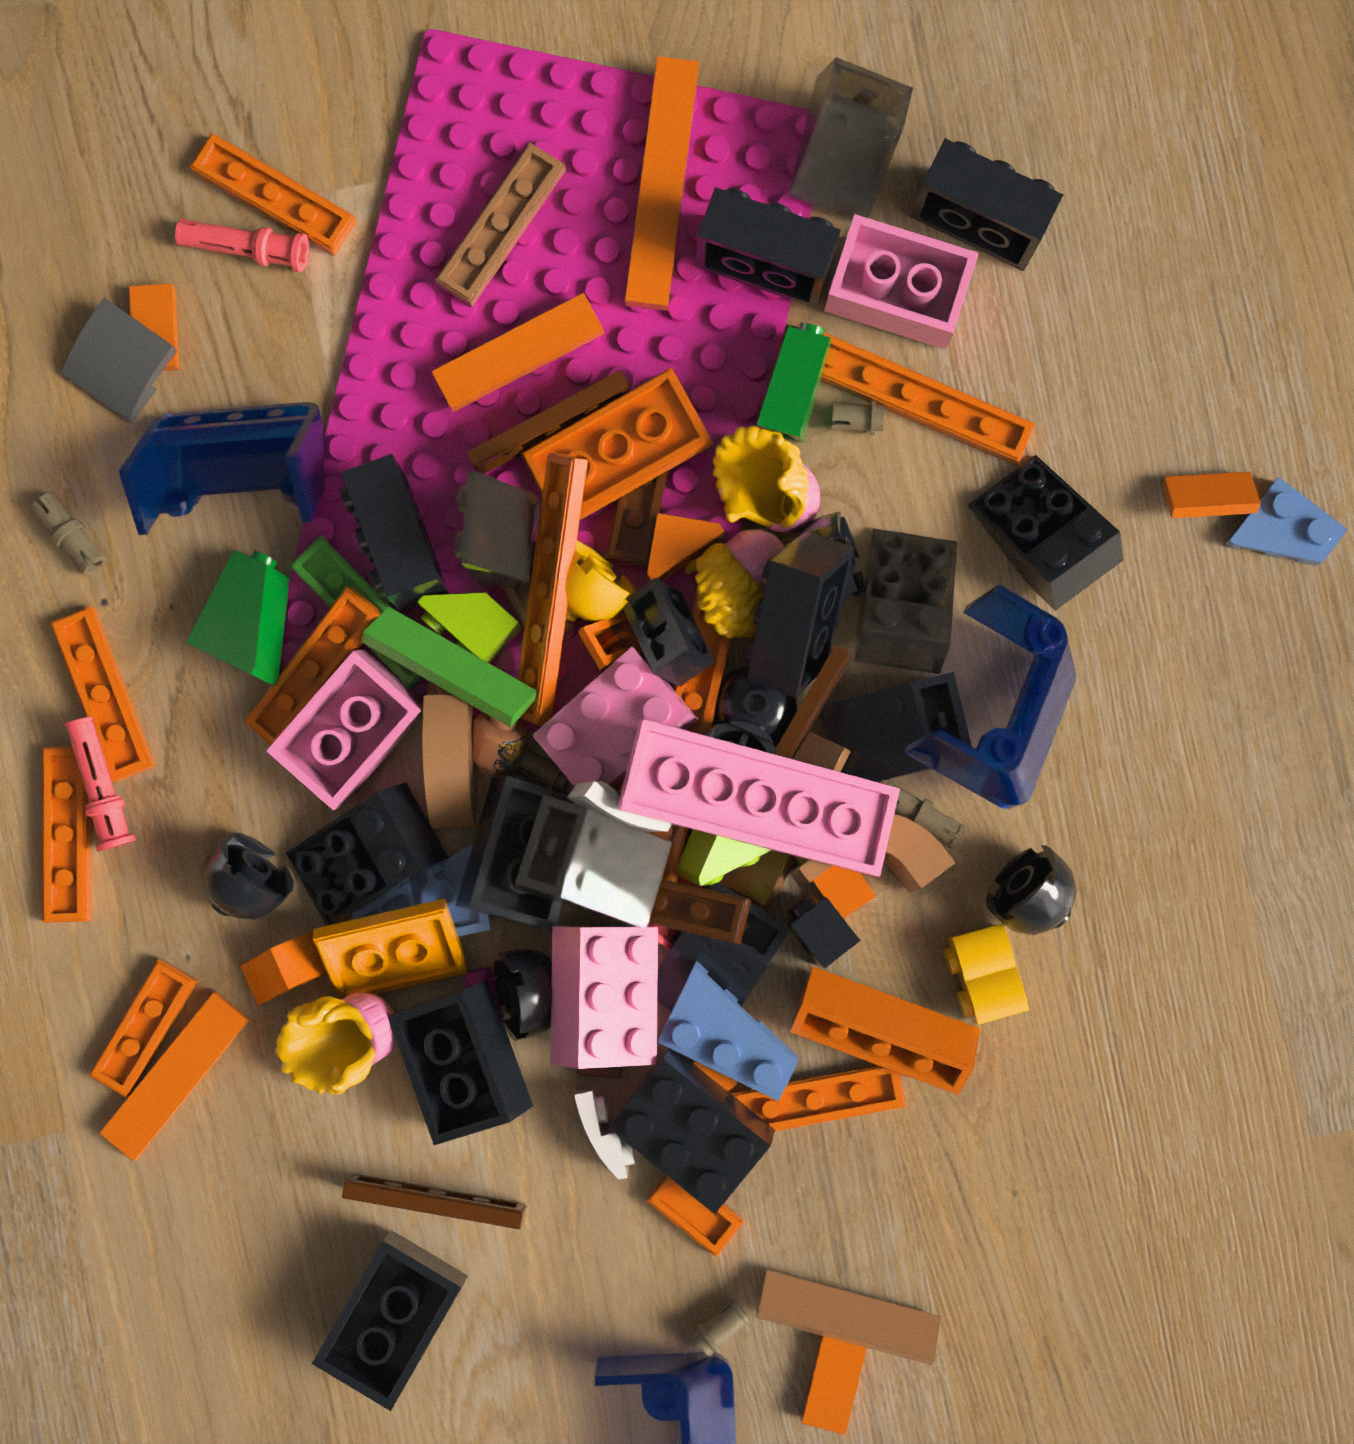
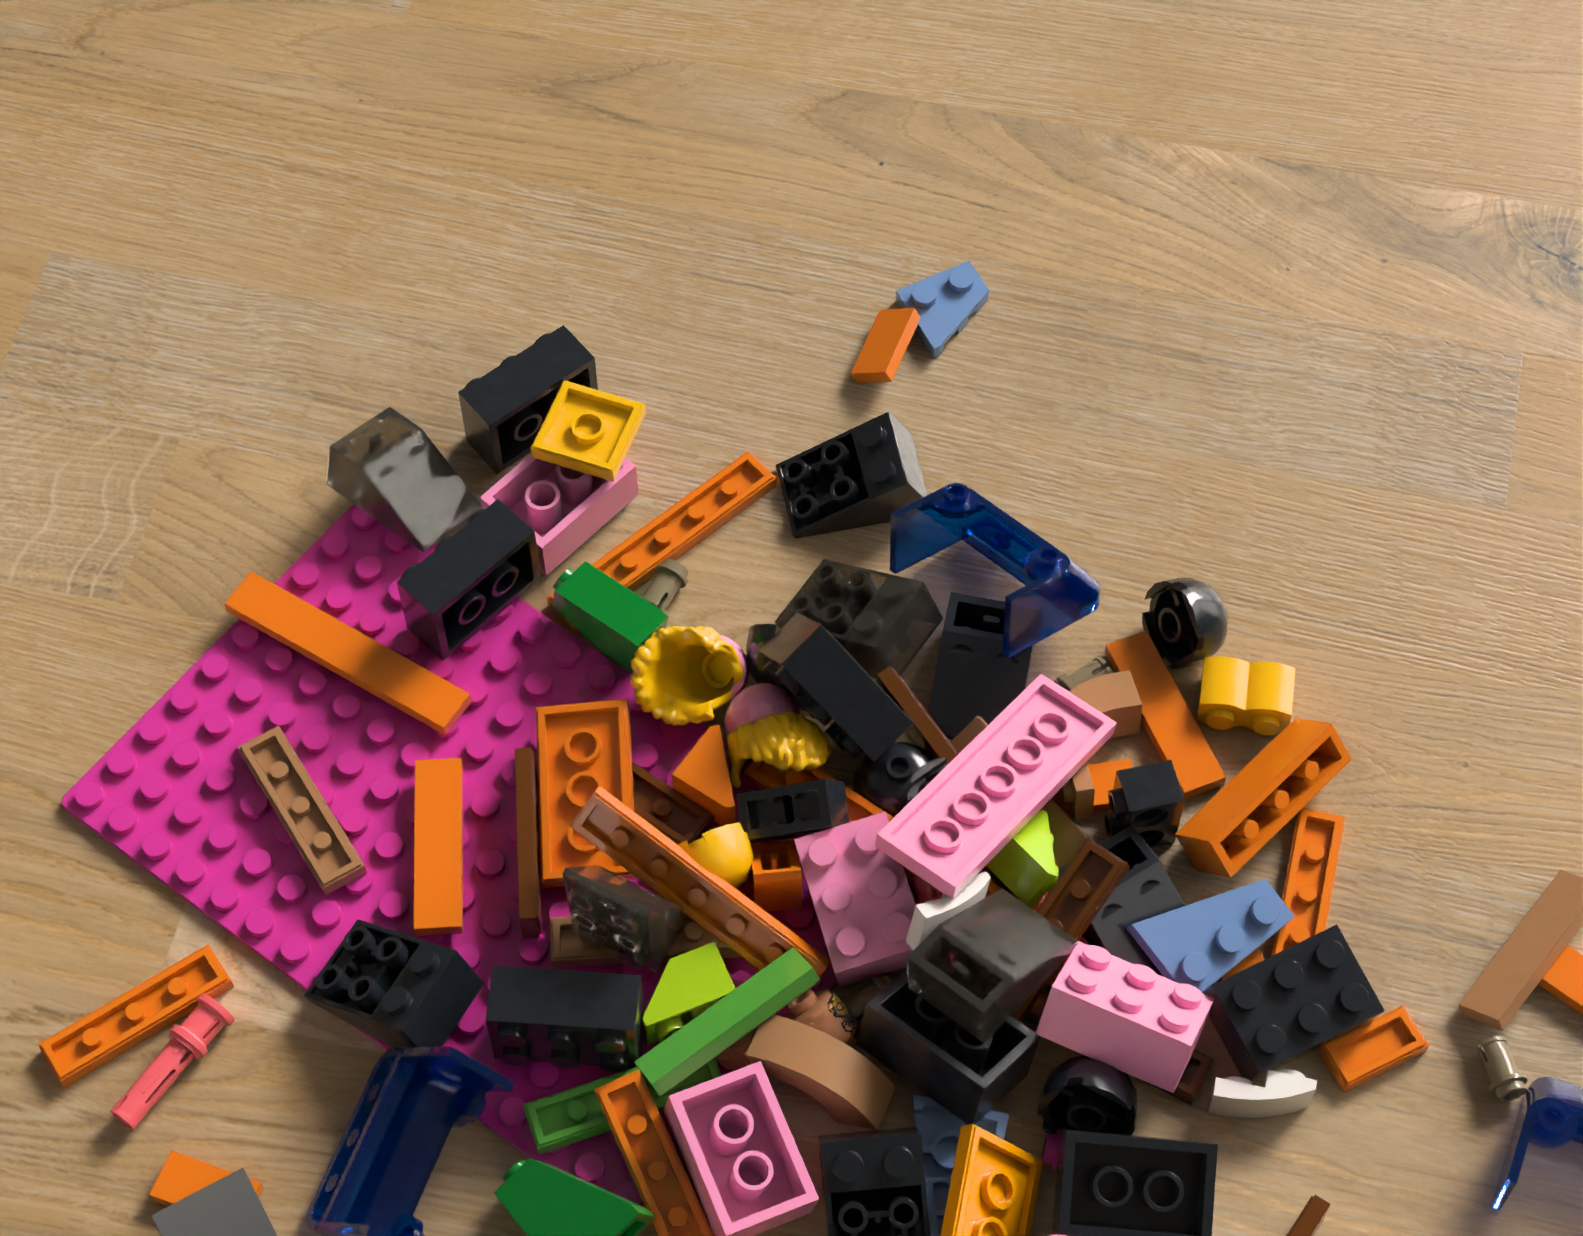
camera: 65 degrees left, 25 degrees down
none -> black slope [304,919,484,1063]
none -> yellow plate [531,380,646,482]
none -> orange tile [1105,630,1226,799]

